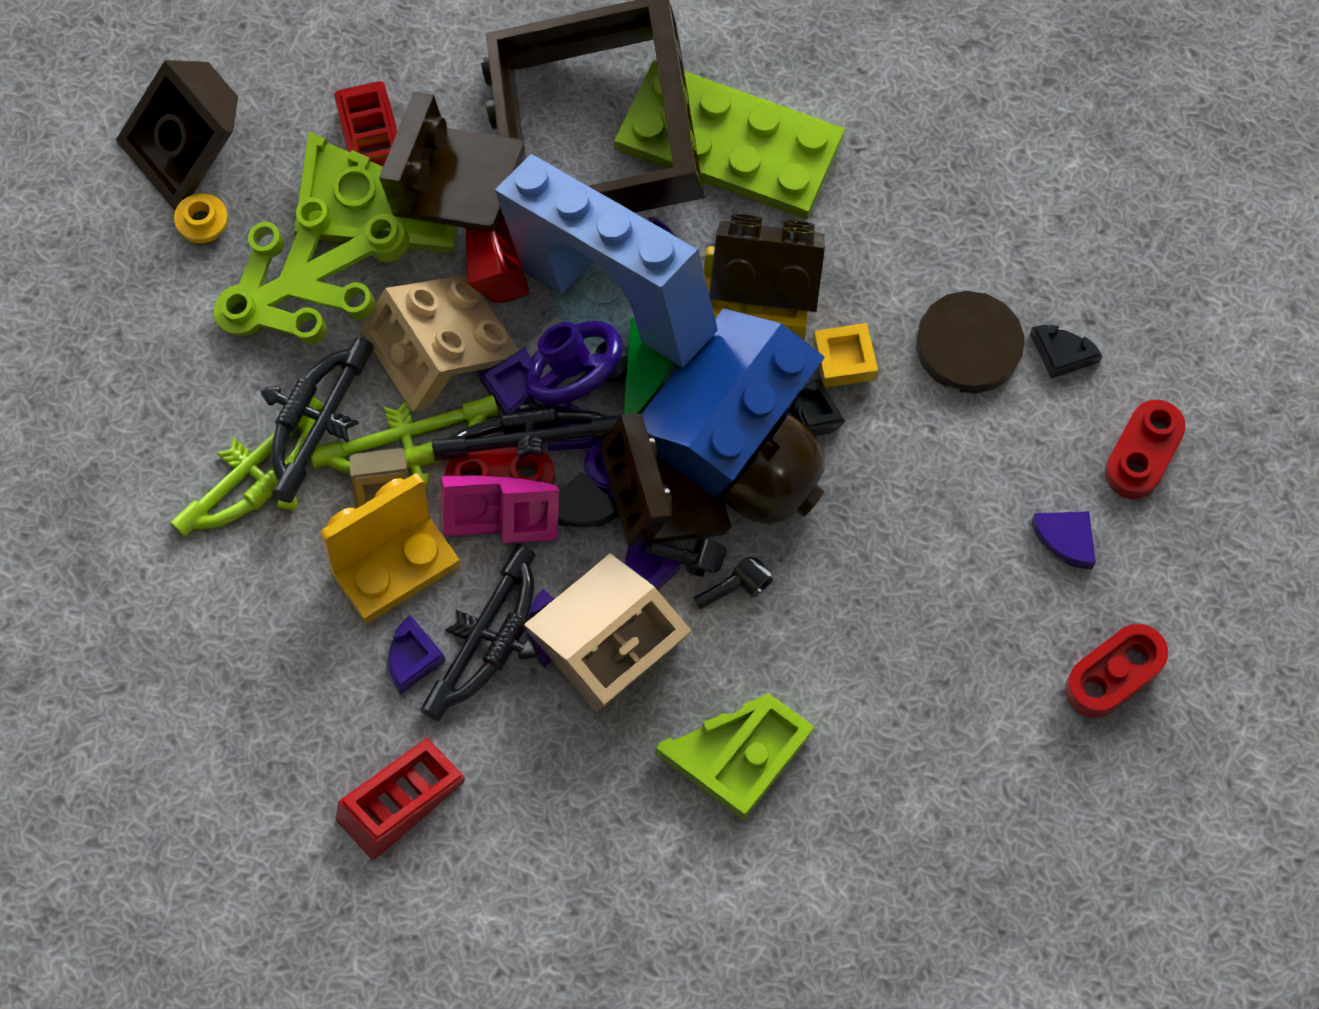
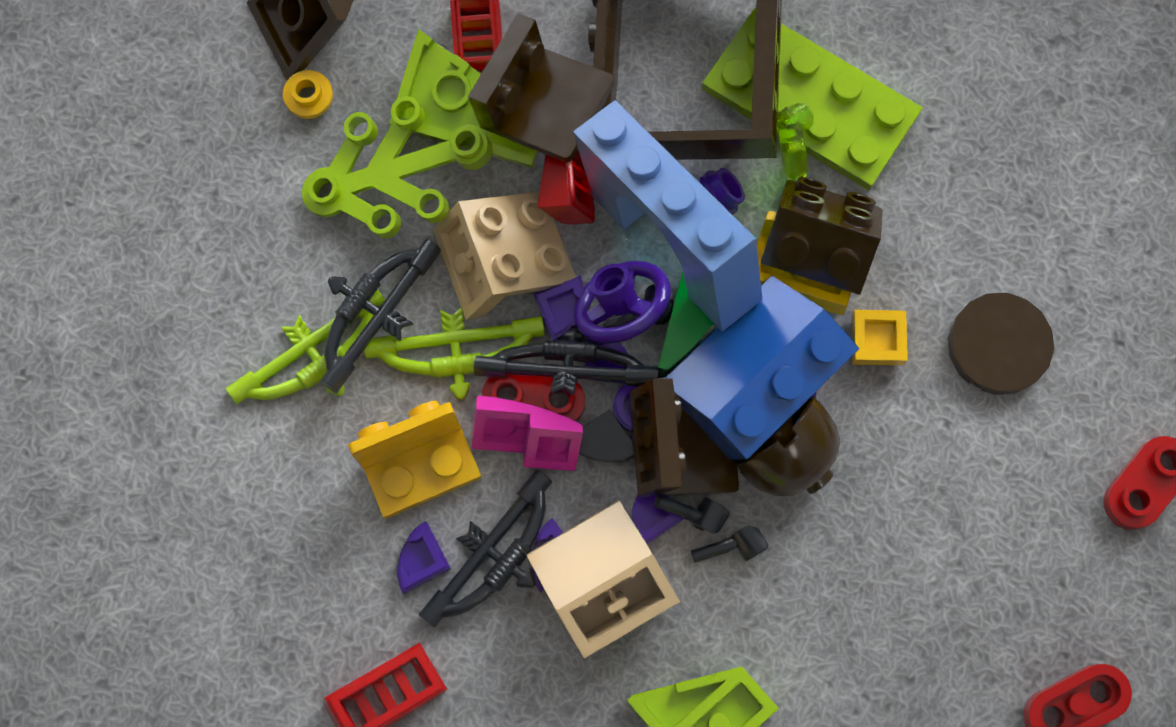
camera: 15 degrees right, 10 degrees up
dark tan slope [349,448,408,509] -> none
black tile [789,378,846,436] -> none
black tile [1030,325,1103,379] -> none
dark purple tile [1032,511,1096,569] -> none
none -> clear neon green arm [777,103,814,180]

